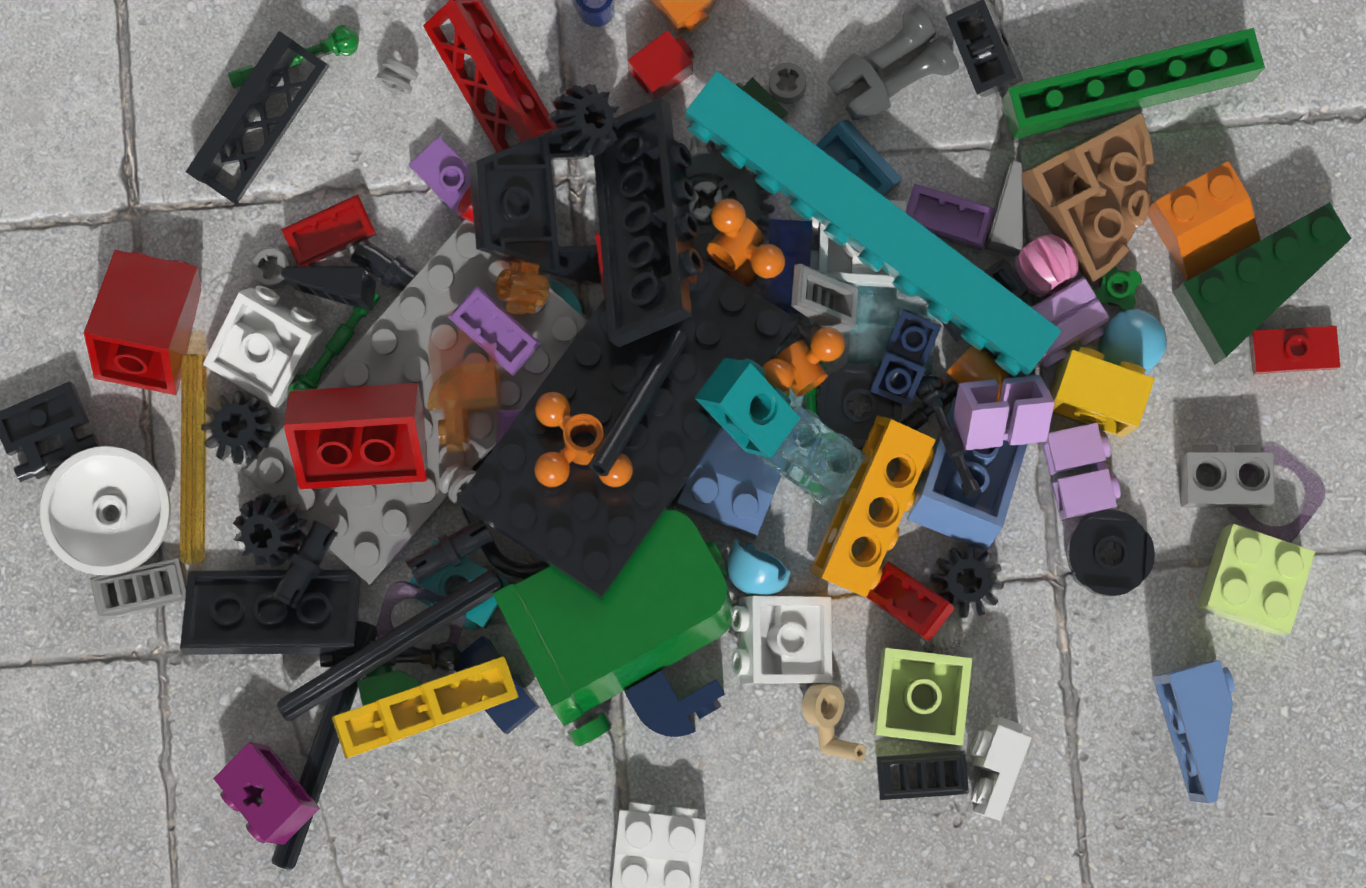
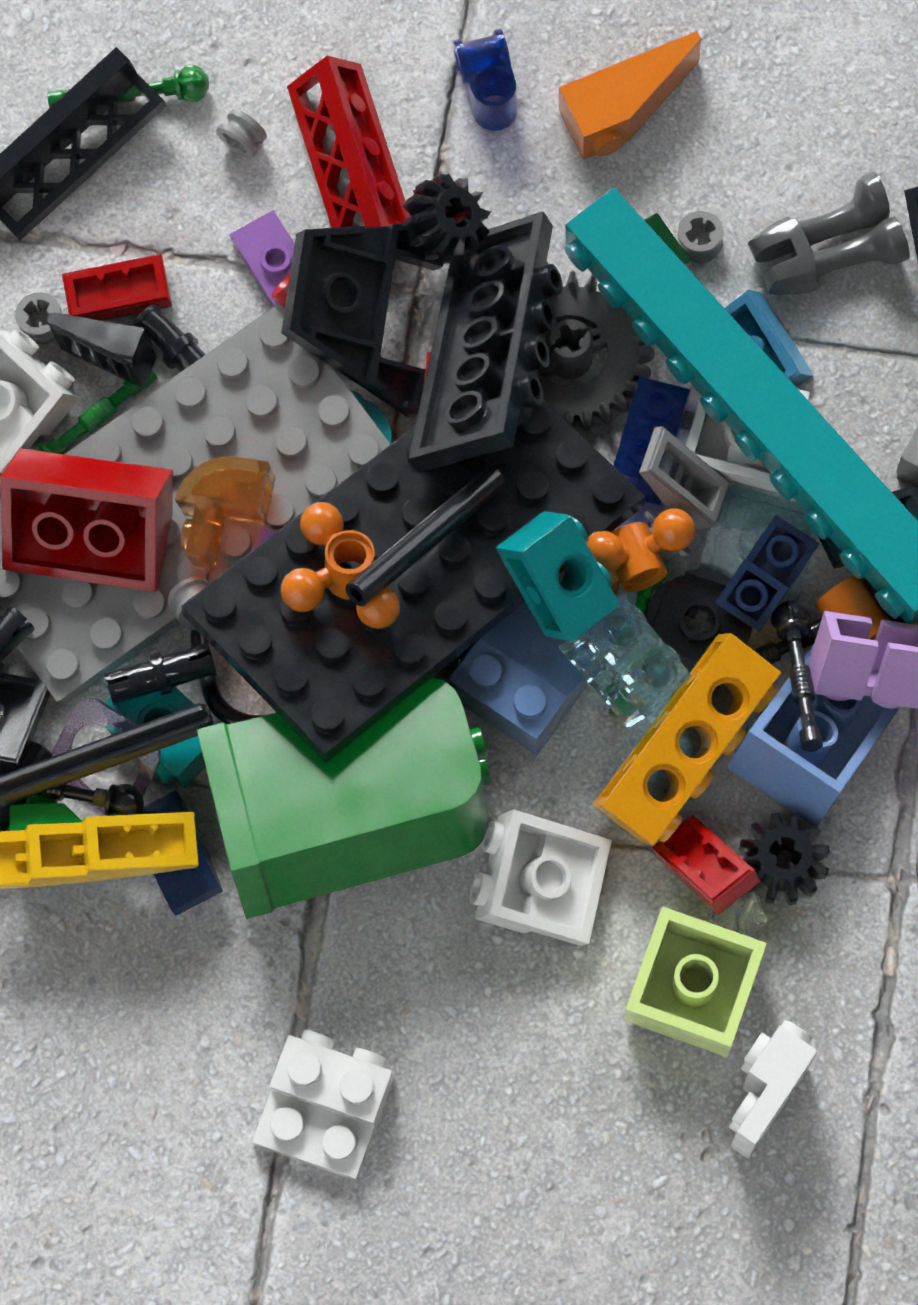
camera: 20 degrees right, 10 degrees down
medium lavender plate [448,286,542,376] -> none
clear orange gear [495,261,549,315] -> none
green tile [568,711,612,747] -> none
dark blue brick [624,671,725,737] -> none
red brick [627,30,695,101] -> none
orange piece [707,199,785,286] -> none
medium azure hair [726,538,790,596] -> none
tan plate [802,683,866,761] -> none
black slope [876,750,969,800] -> none
medium lavender plate [906,183,995,251] -> none

